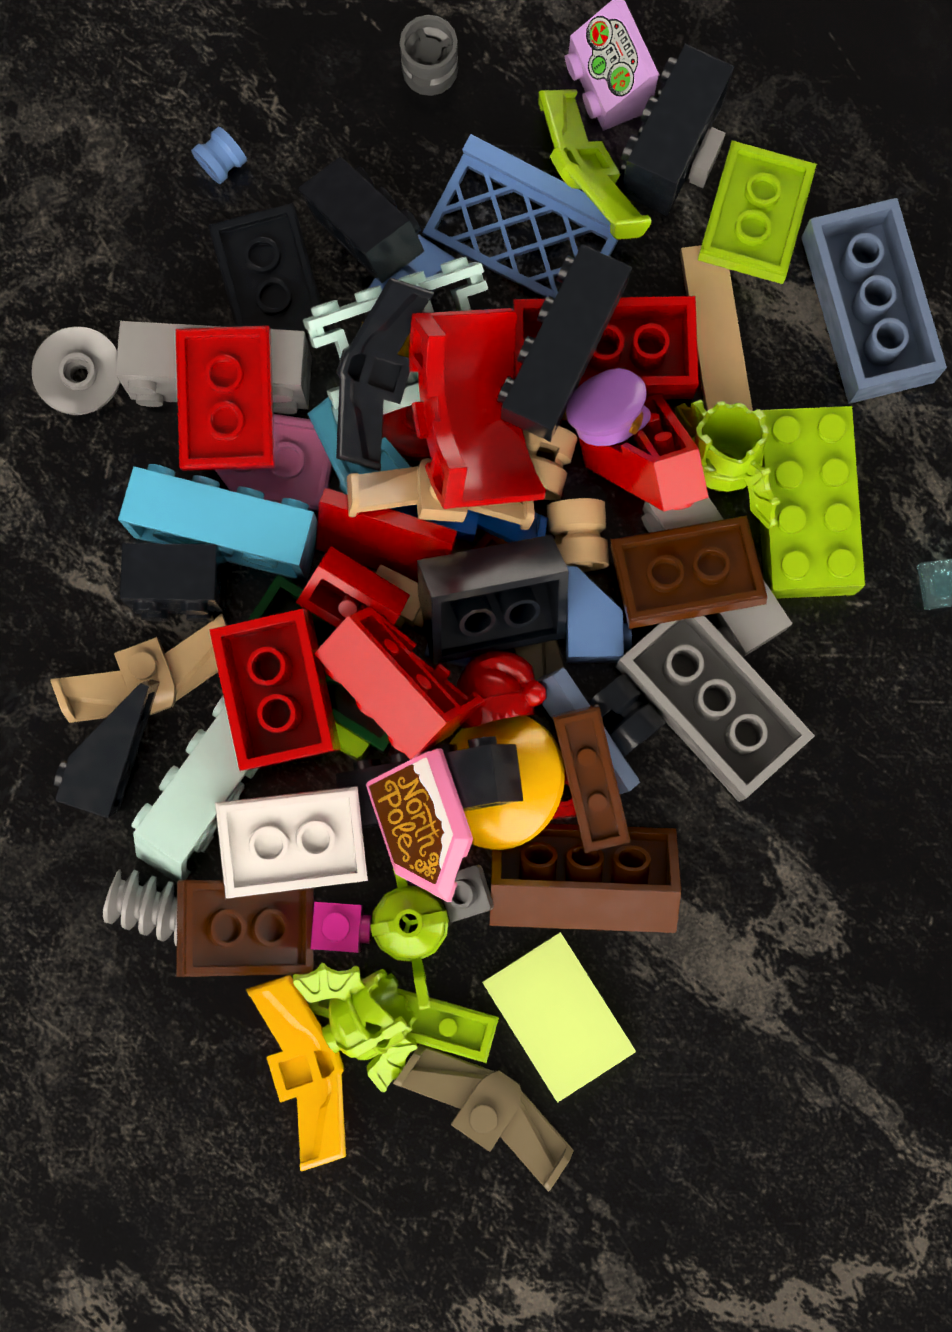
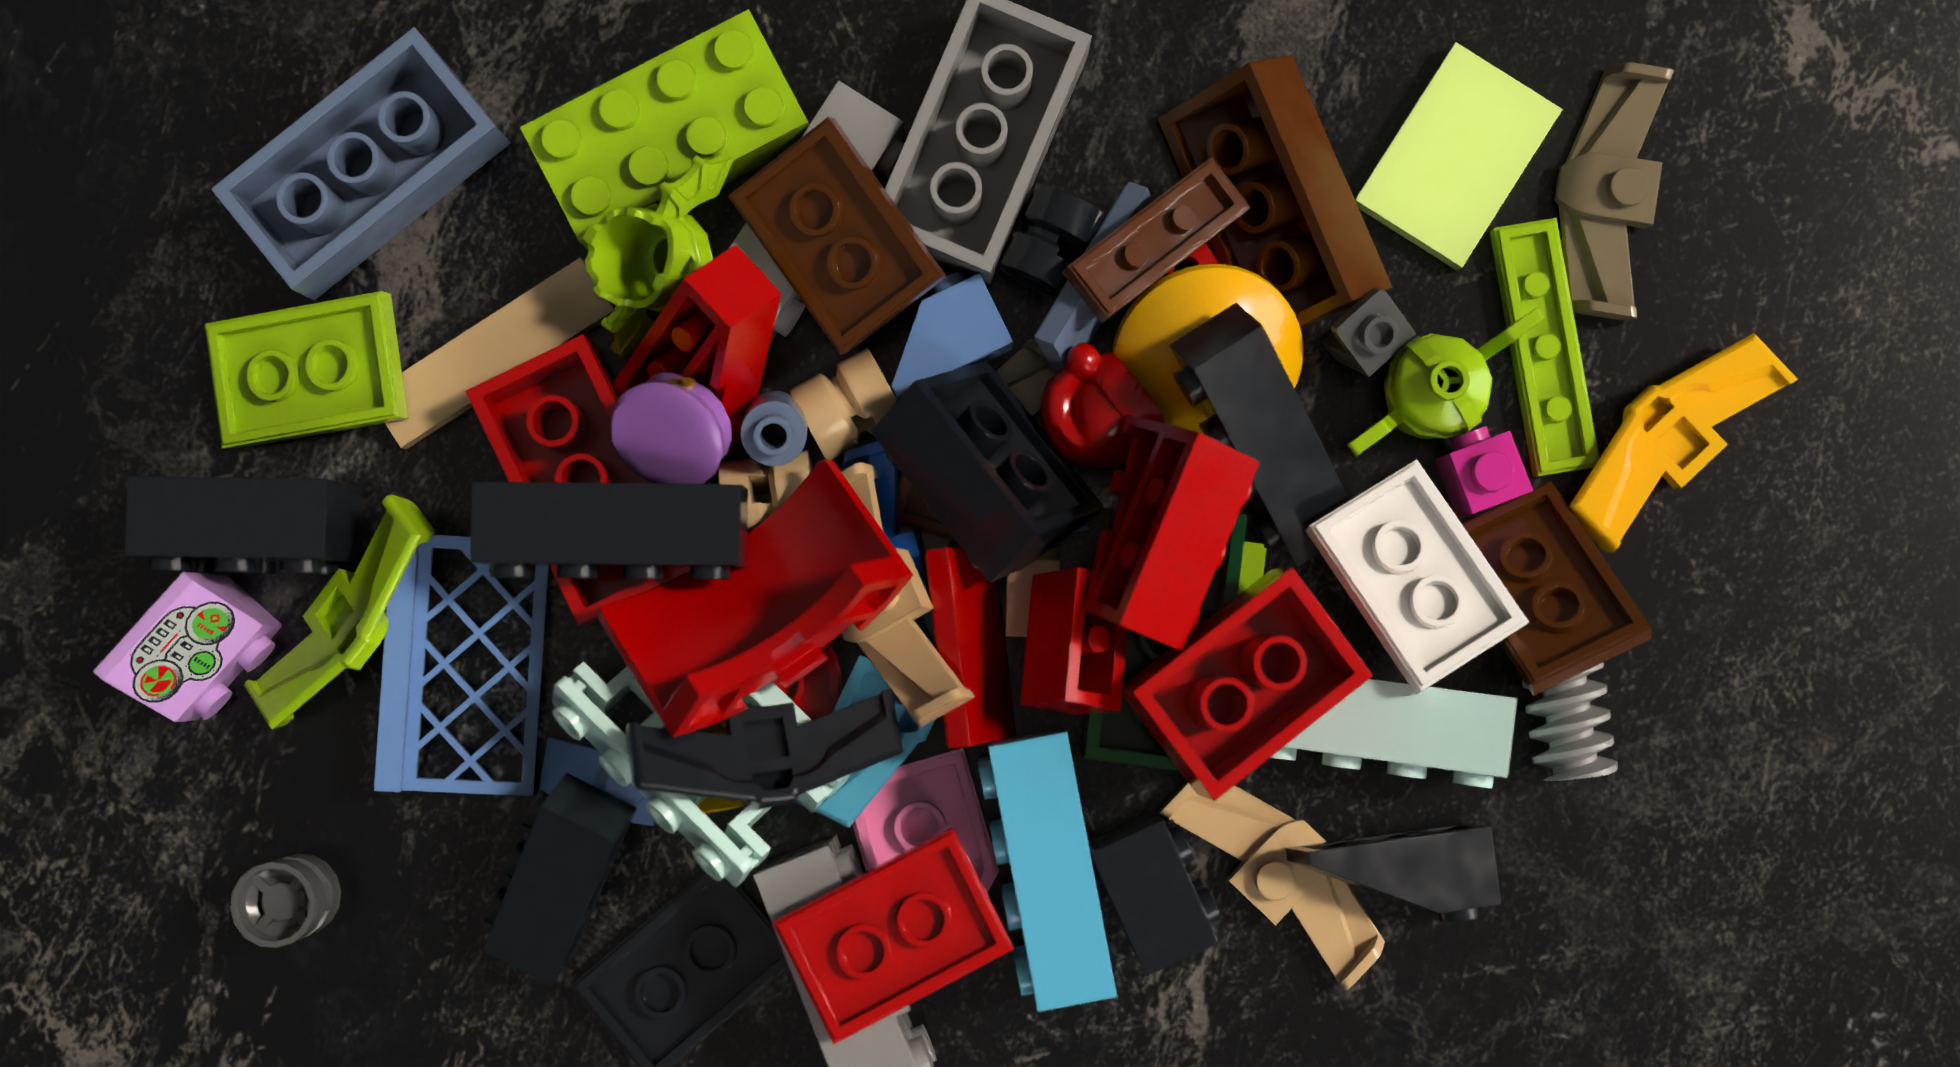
camera: 115 degrees left, 5 degrees up
lime helmet [293,963,417,1092] -> none
tile [366,749,473,902] -> none
light grey tile [688,127,726,188] -> none
none -> sand blue brick [741,391,808,466]

